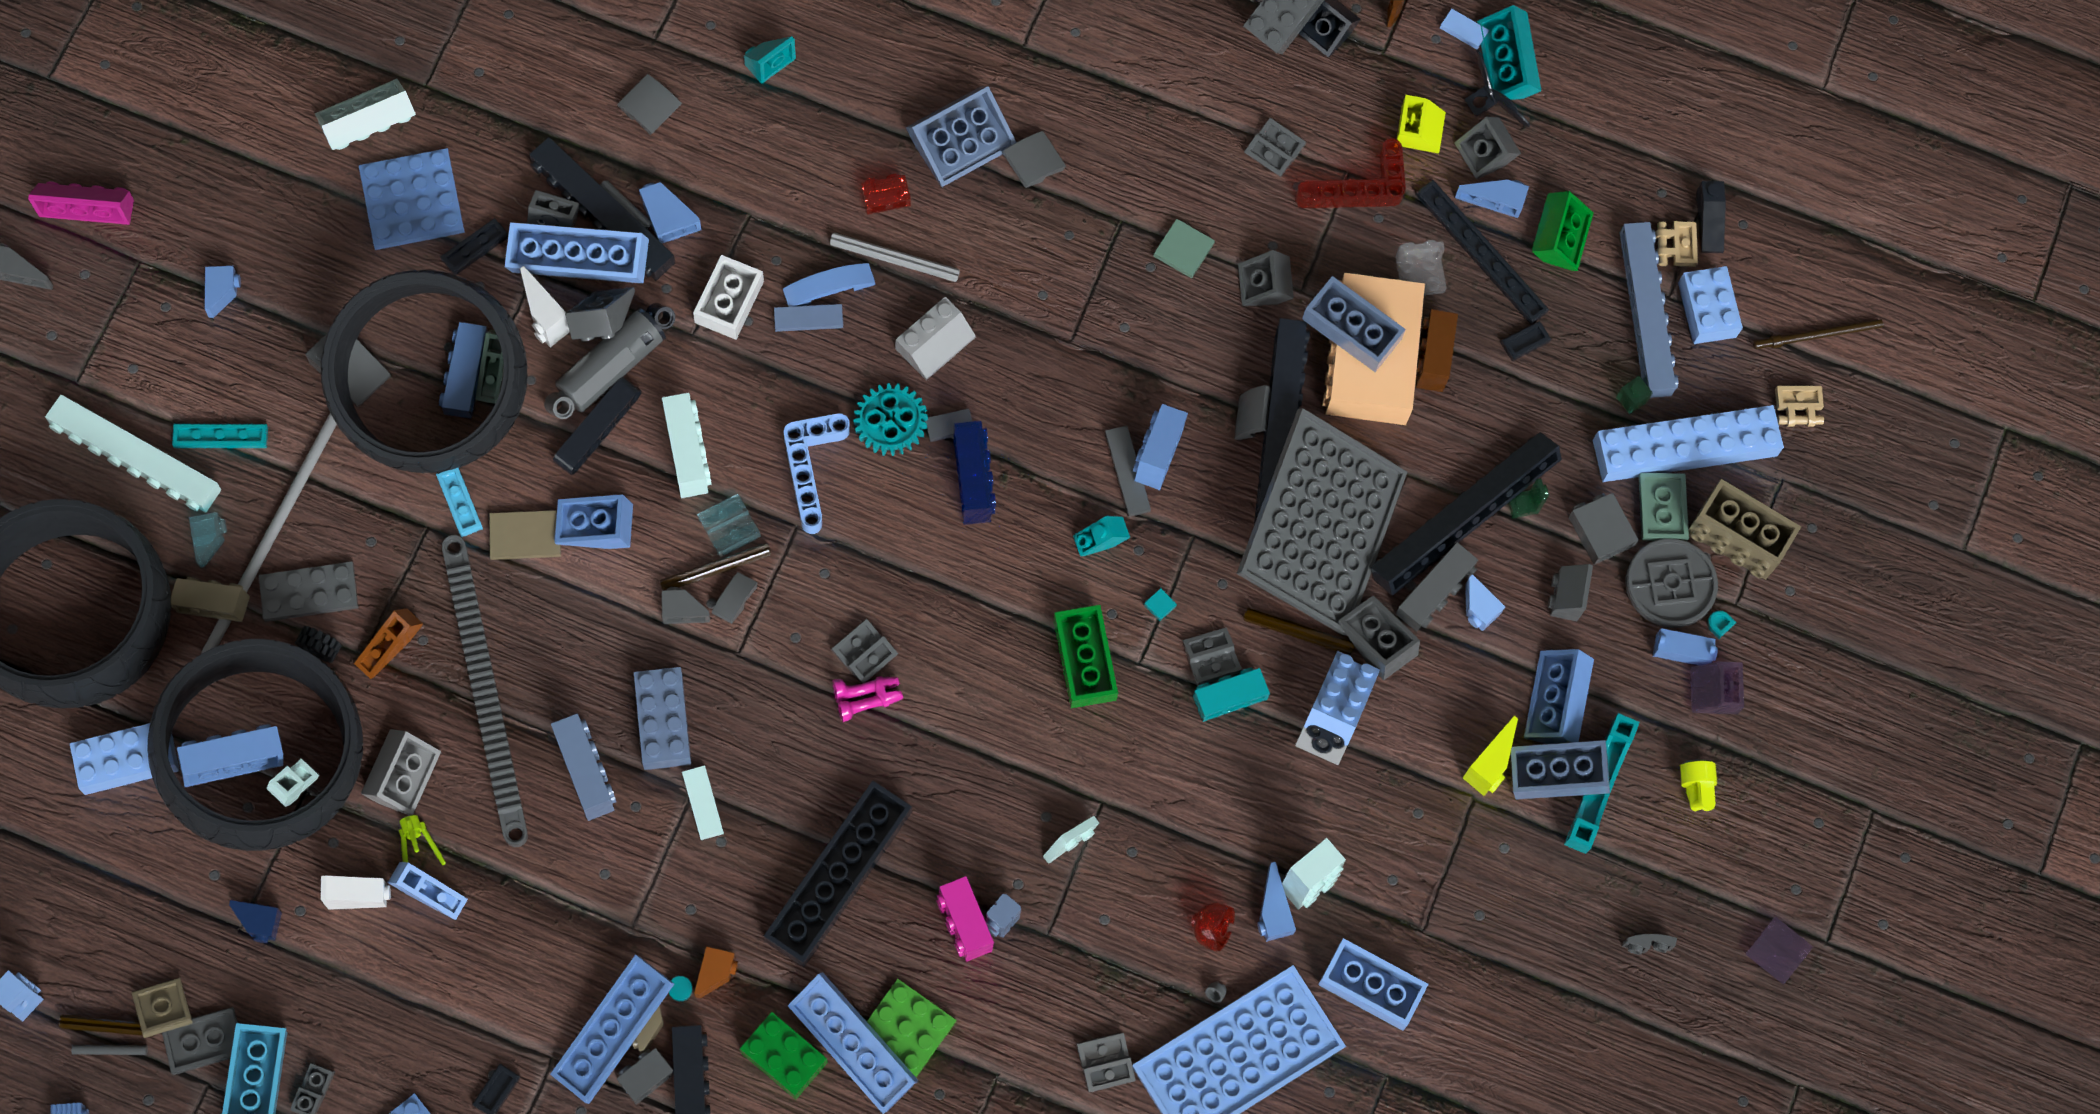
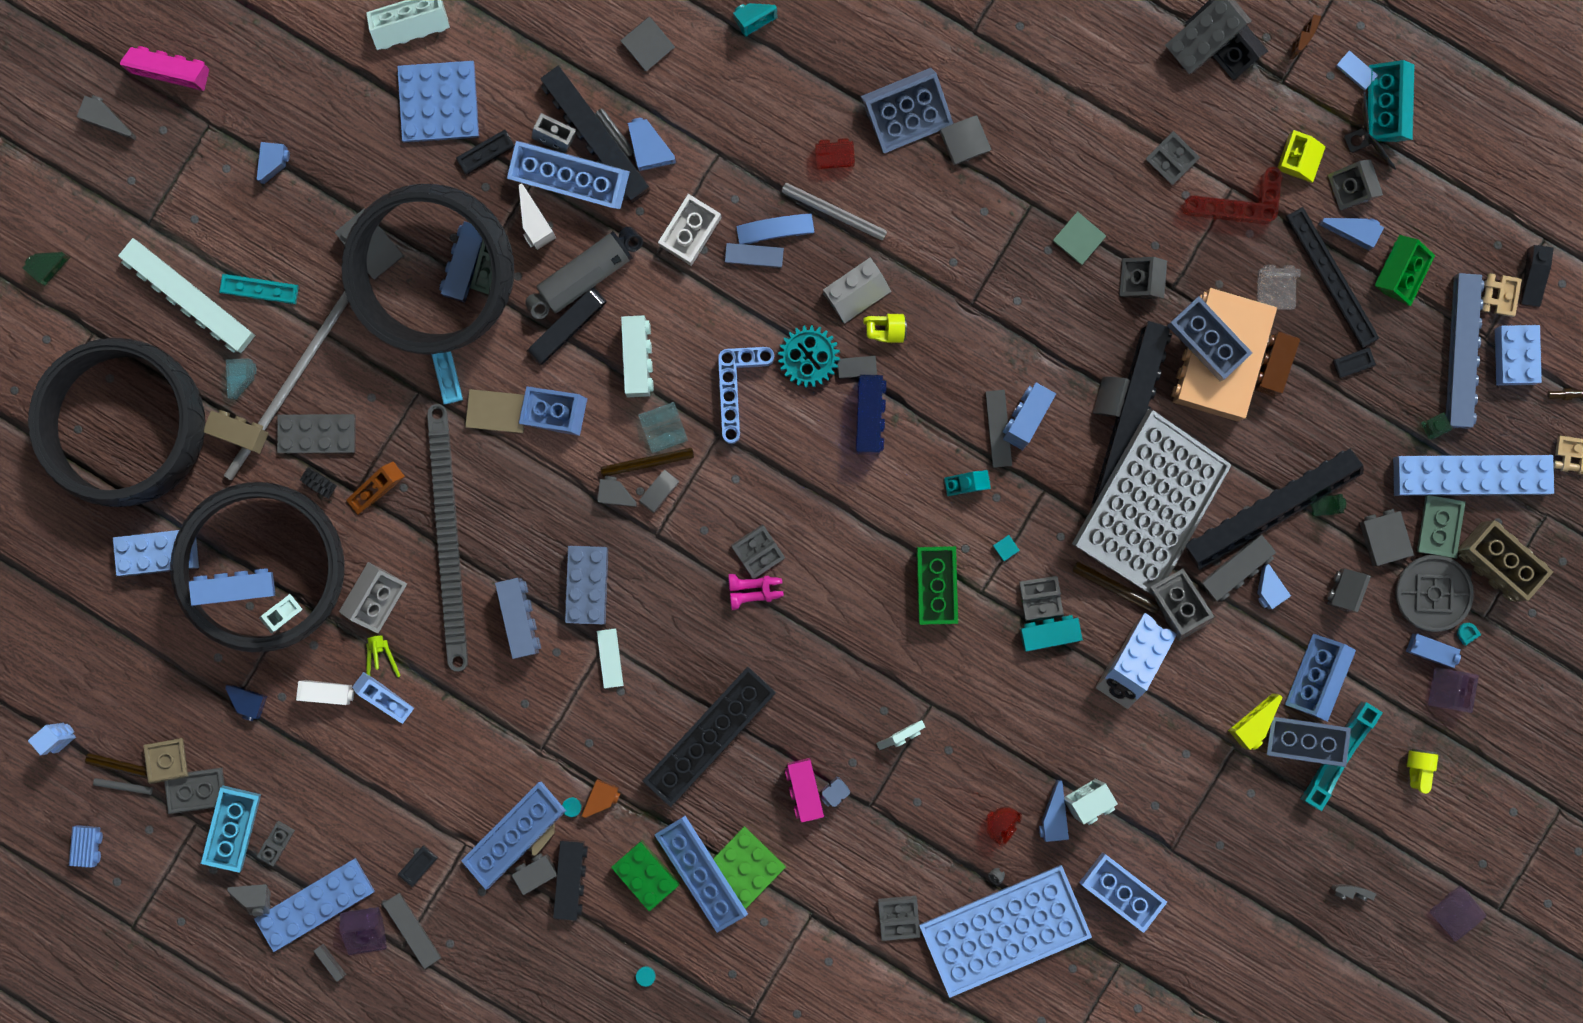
camera: 15 degrees right, 15 degrees up
dark grey slope [565,287,635,341] -> none
none -> neon yellow piece [863,314,907,343]

